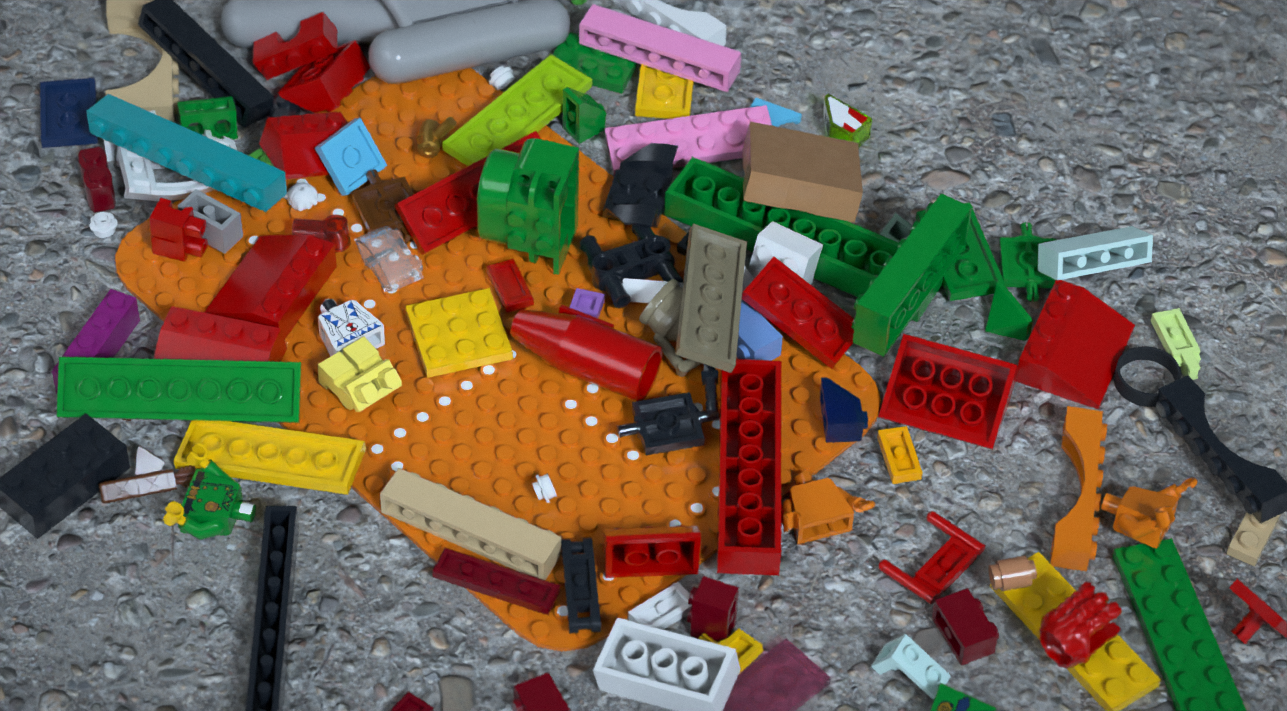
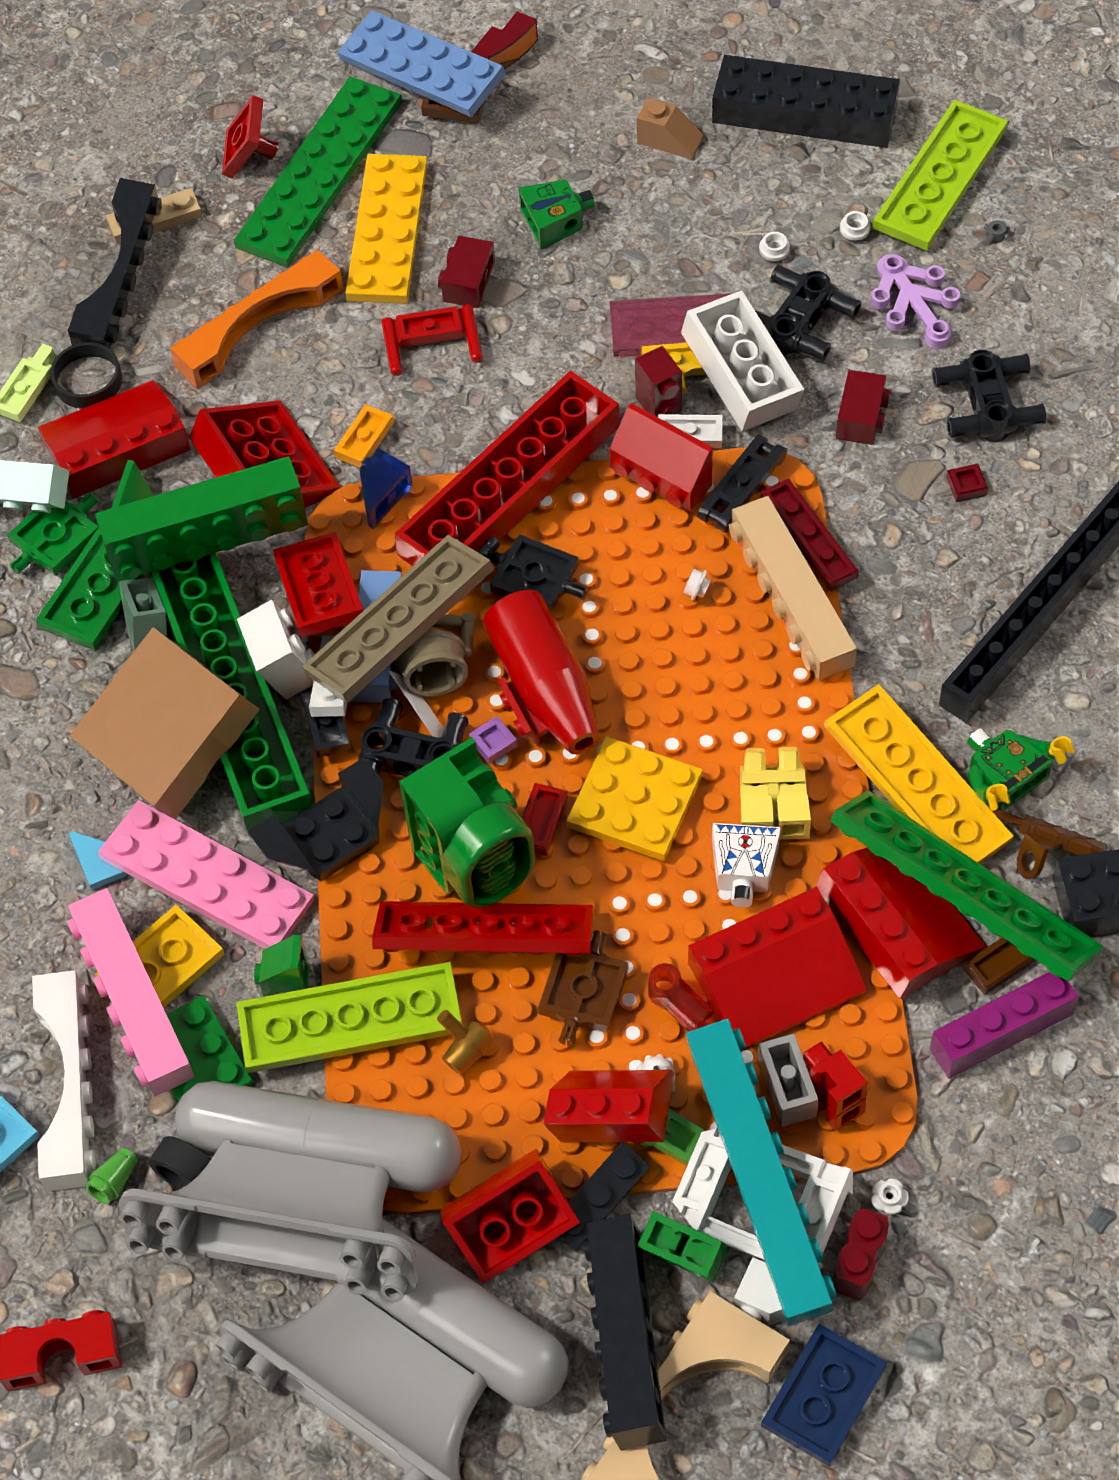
camera: 135 degrees left, 10 degrees up
red arch [253,12,337,80] -> none
medium azure plate [315,118,387,196] -> none
clear brick [354,226,424,292] -> none
white plate [489,66,515,90] -> none
orange torso [781,472,875,545] -> none
slope [823,93,872,148] -> none
light aqua bracket [871,634,950,699] -> none
nougat brick [988,555,1037,592] -> none
red piece [1039,581,1122,669] -> none
orange torso [1101,478,1198,549] -> none

